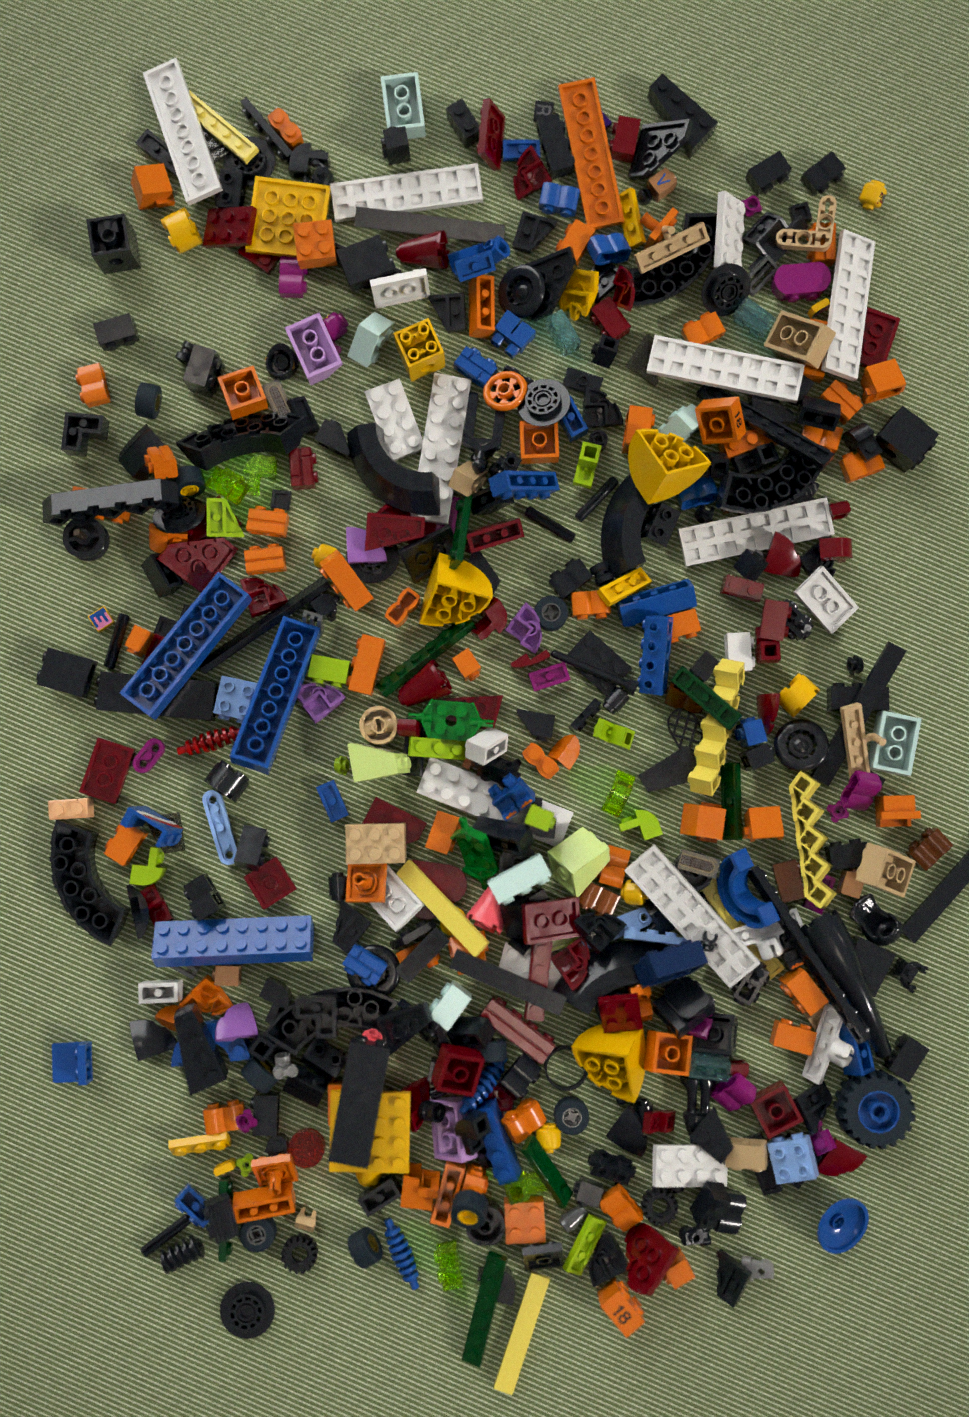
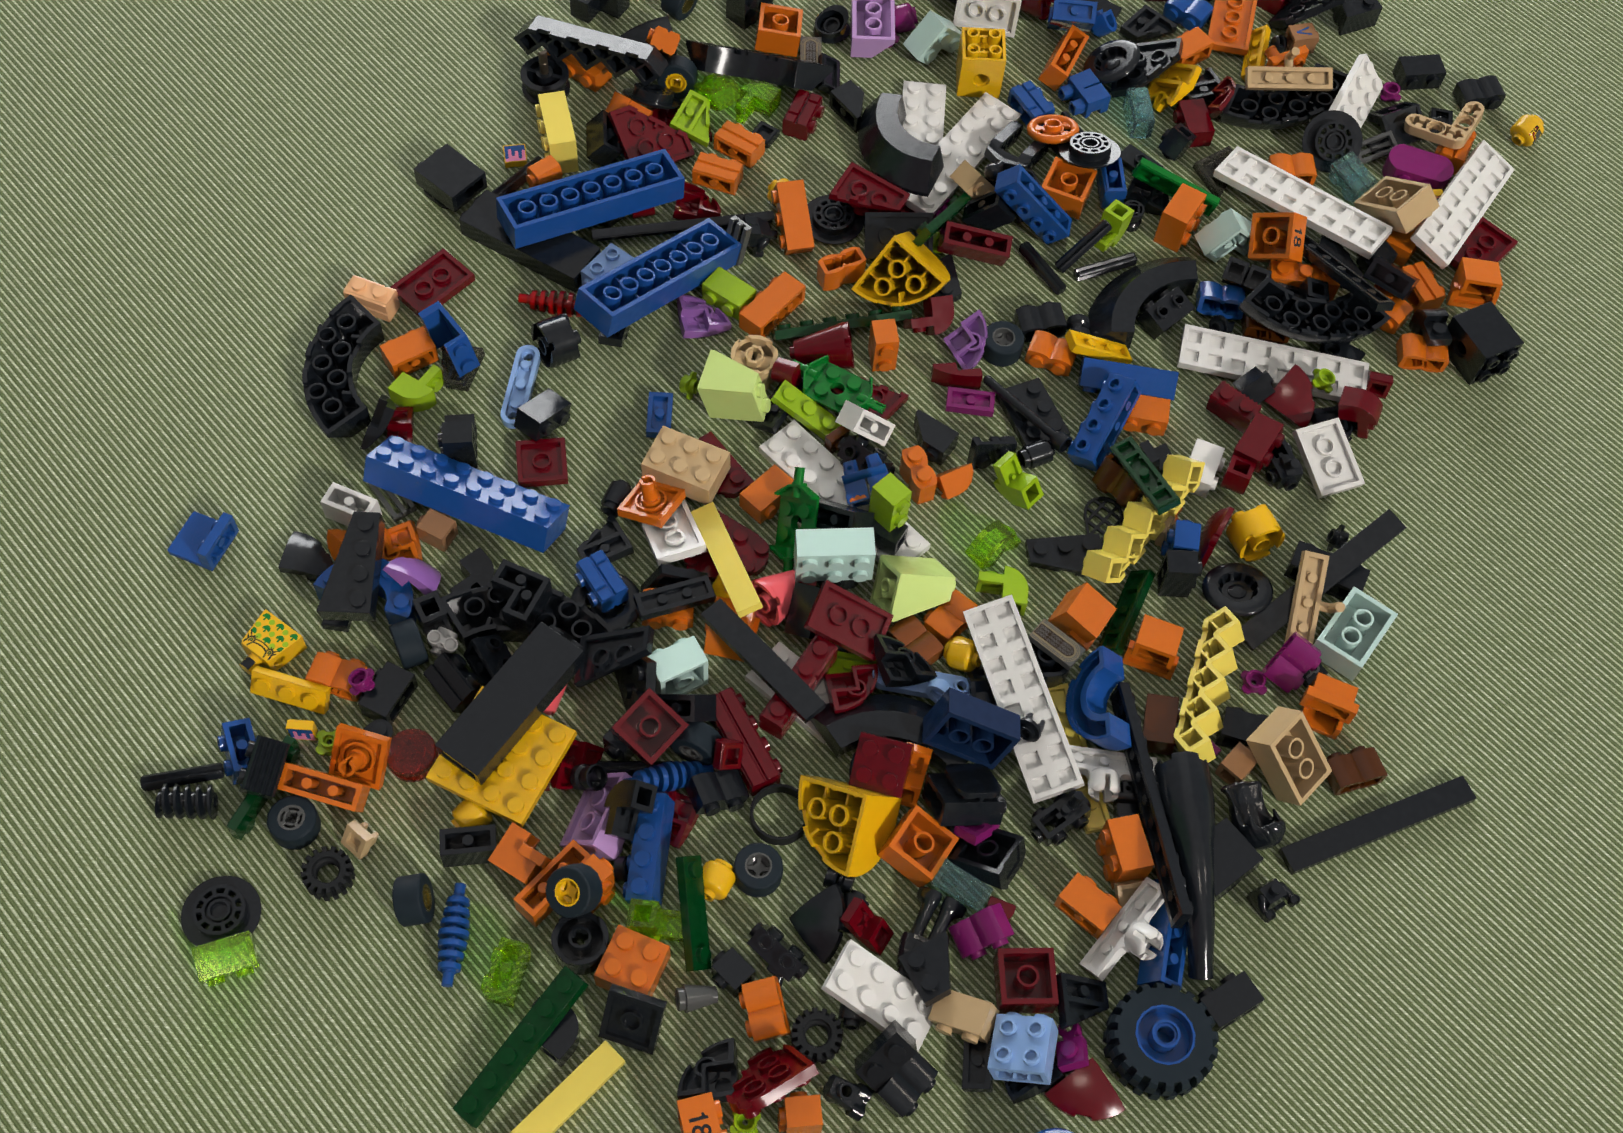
camera: 20 degrees right, 25 degrees down
magenta plate [132,738,165,773] -> none
medium lavender brick [346,527,387,564] -> none
black wing [428,292,466,333] -> none
orange brick [501,1097,547,1144] -> none
black tile [508,938,532,956] -> none
lime plate [562,1214,607,1276] -> none
blue brick [586,233,632,265] -> none
yellow brick [628,429,711,504] -> none
none -> clear neon green brick [191,931,261,987]
none -> yellow torso [239,609,307,675]
none -> light yellow brick [535,91,579,174]
none -> dark red brick [713,738,744,770]
none -> black axle [1055,219,1112,273]
none -> green tile [1131,157,1221,216]
none -> lime plate [1311,368,1336,393]

